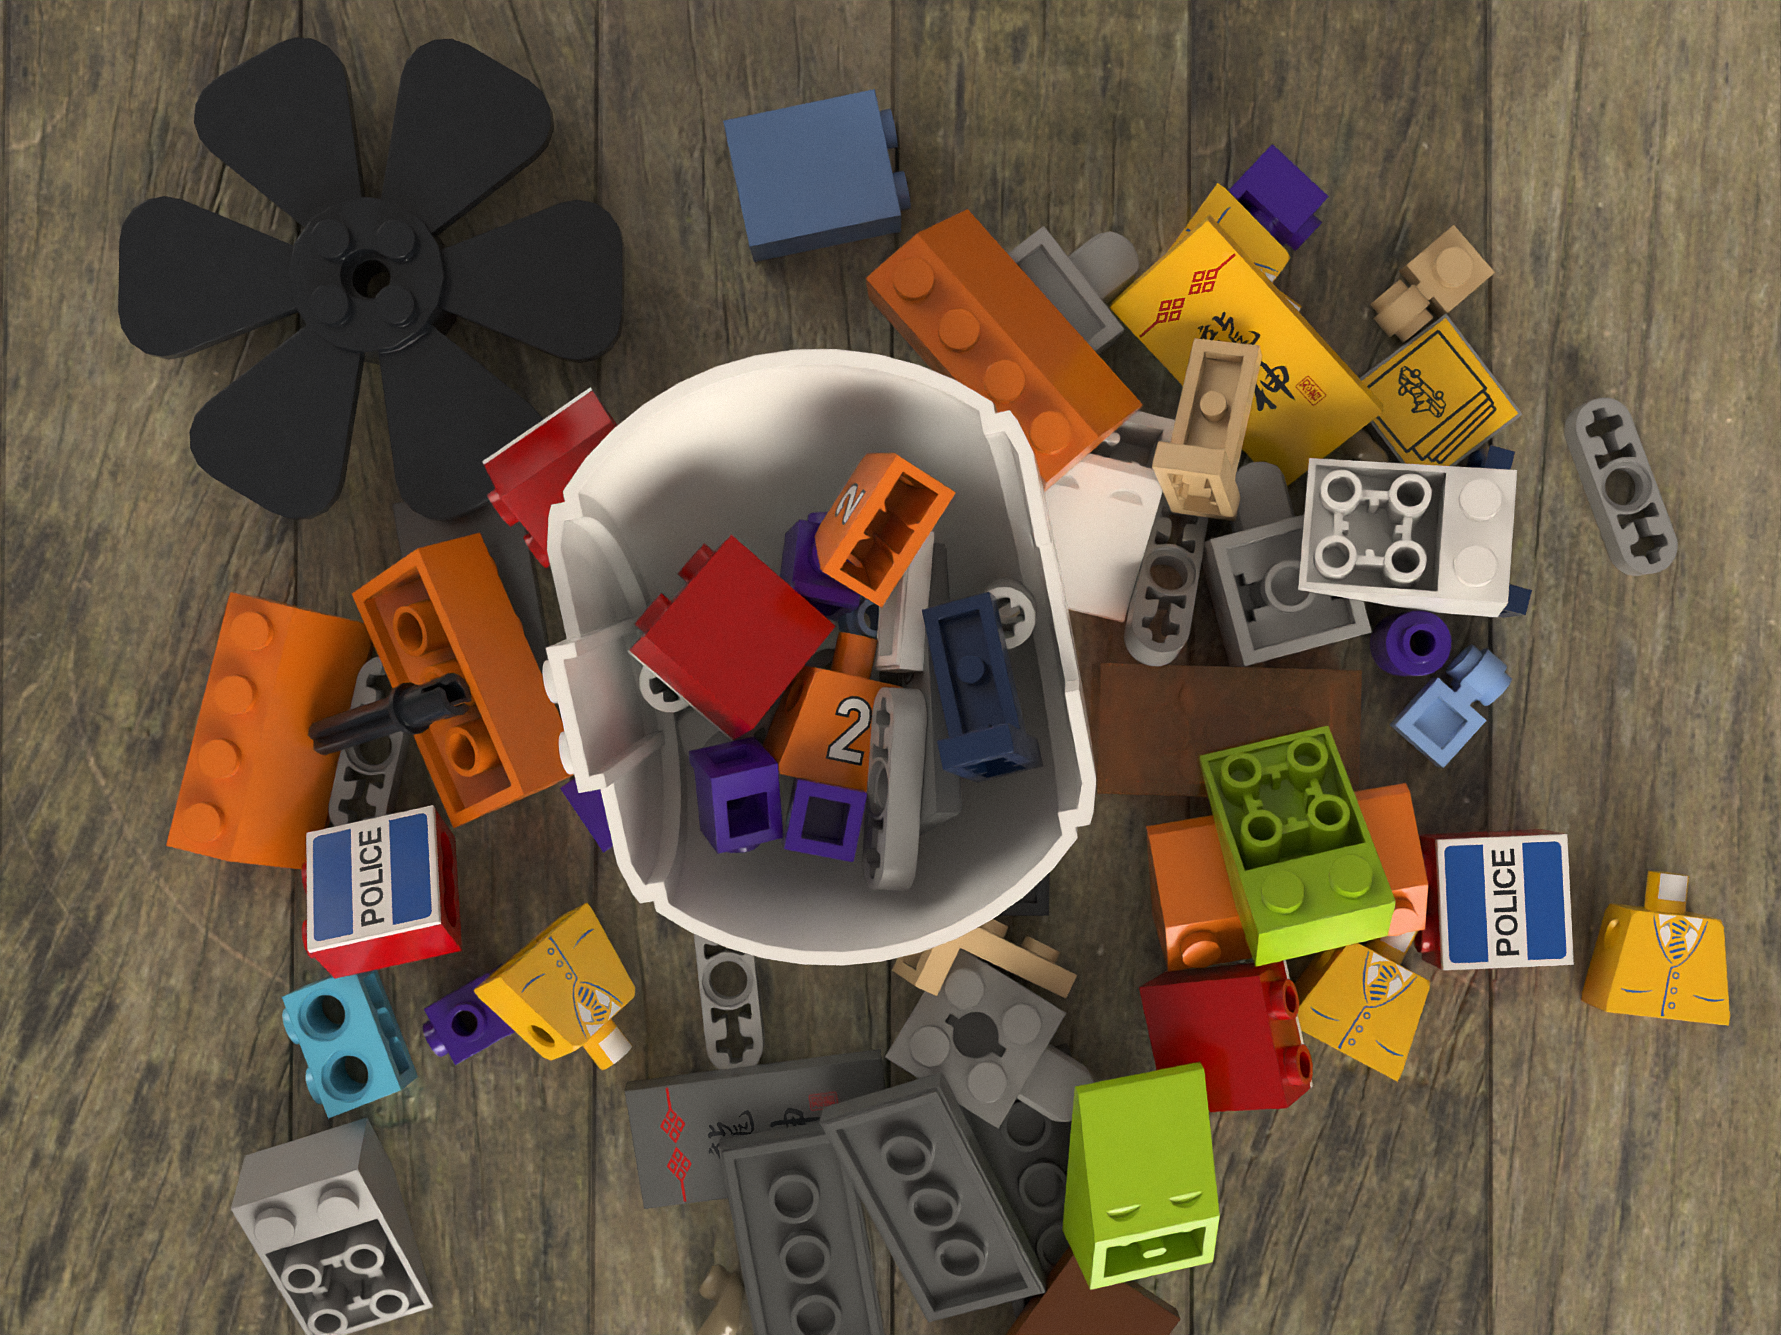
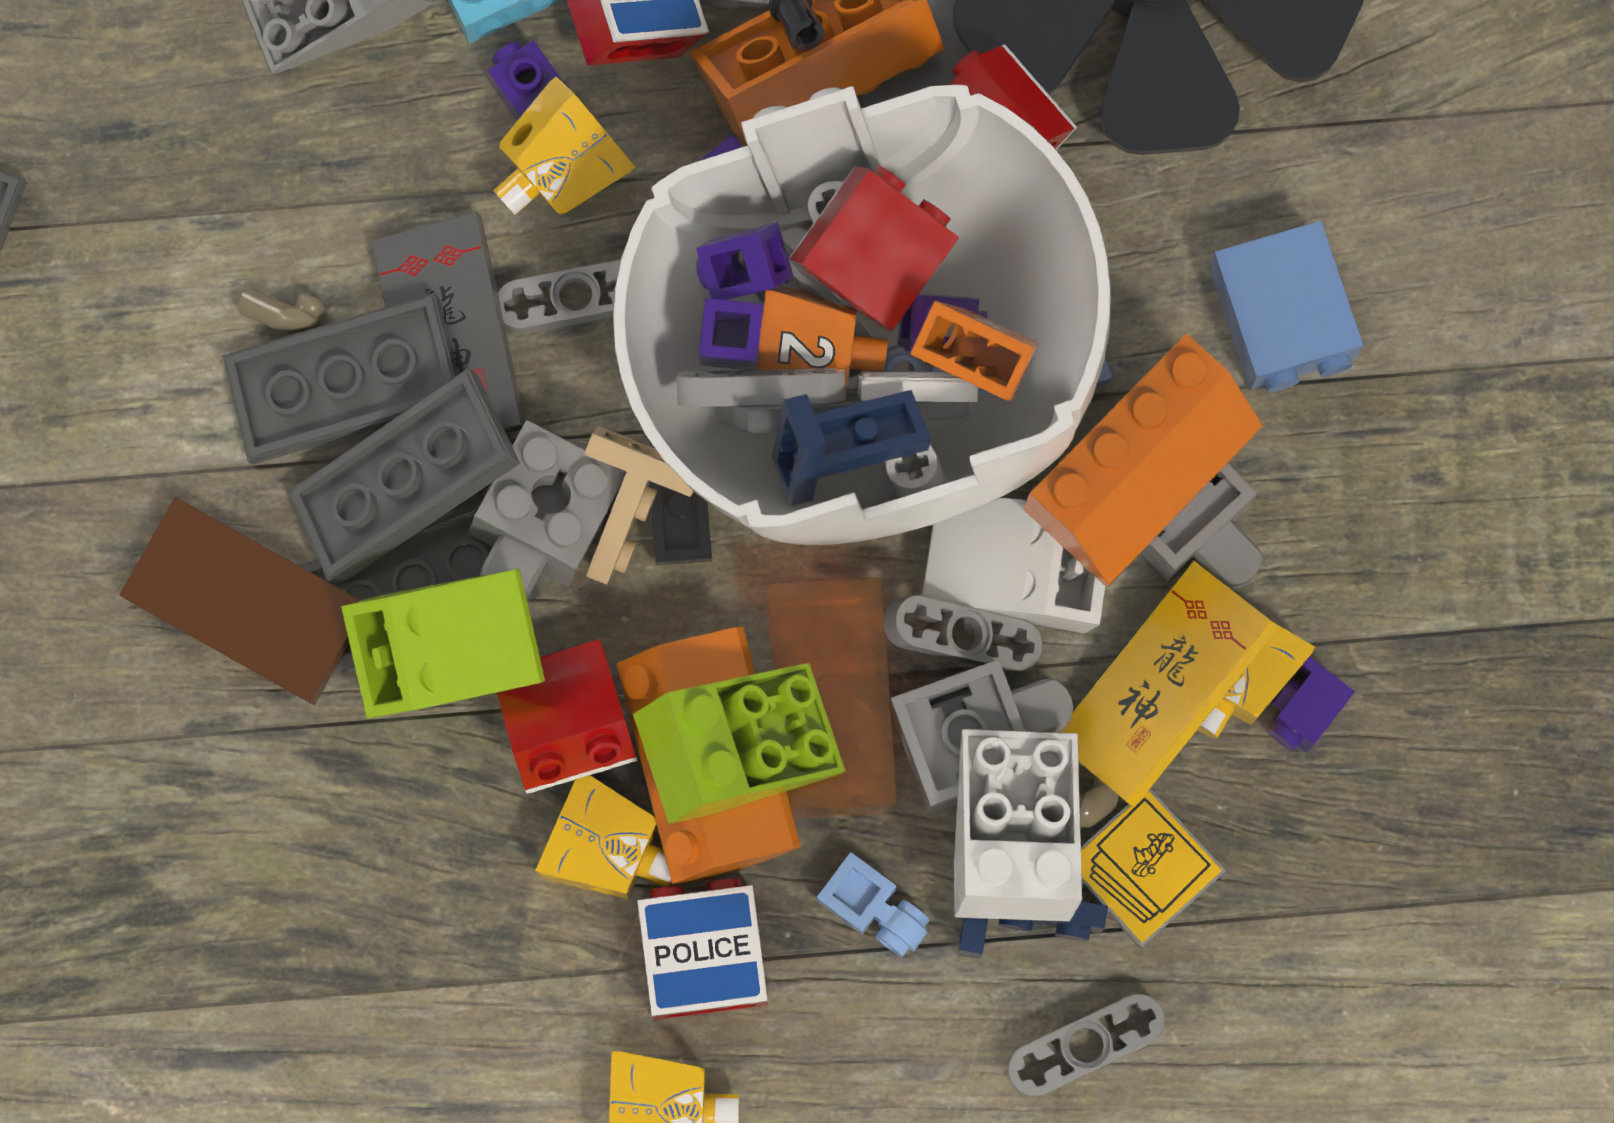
camera: 85 degrees right, 10 degrees down
tan bracket [1152,338,1262,521] -> none
tan plate [1370,225,1495,343] -> none
dark purple brick [1370,611,1451,676] -> none

